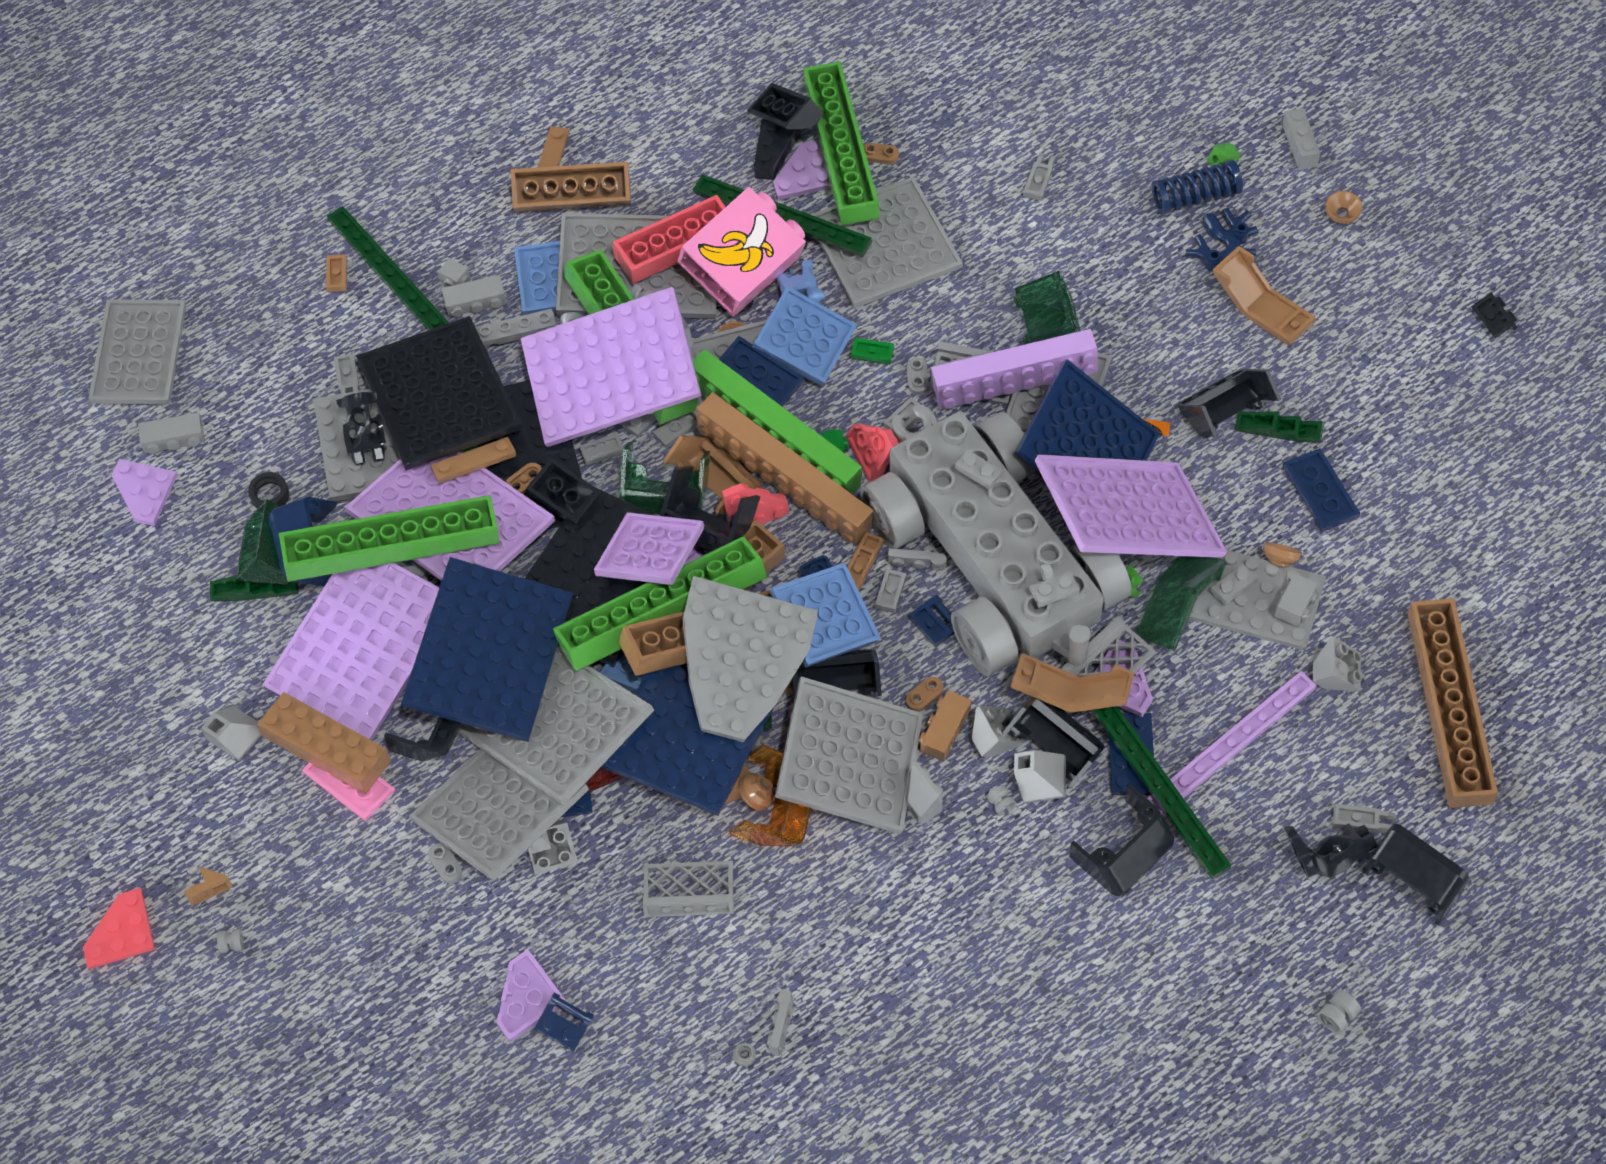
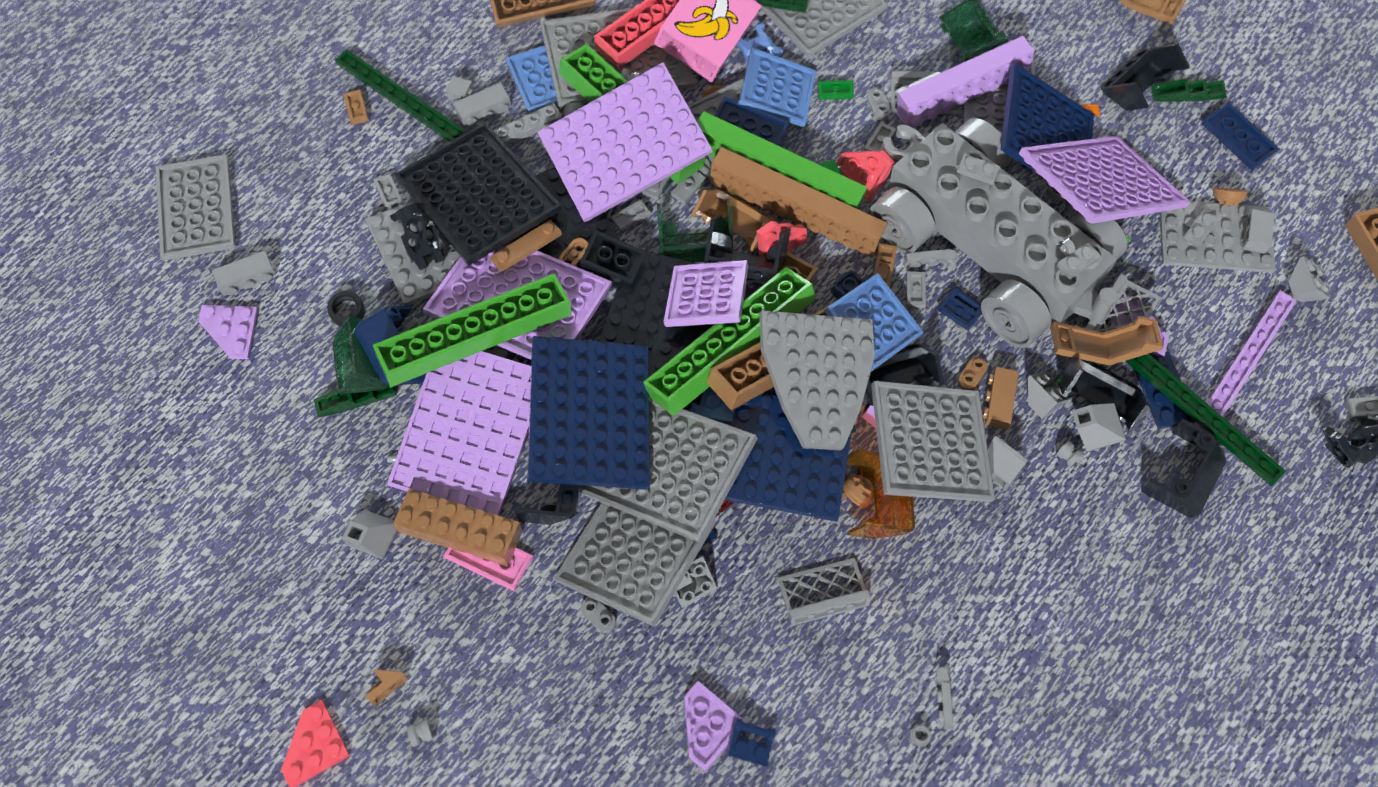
camera: 15 degrees left, 5 degrees up
clear green windscreen [1136,556,1227,651] -> none

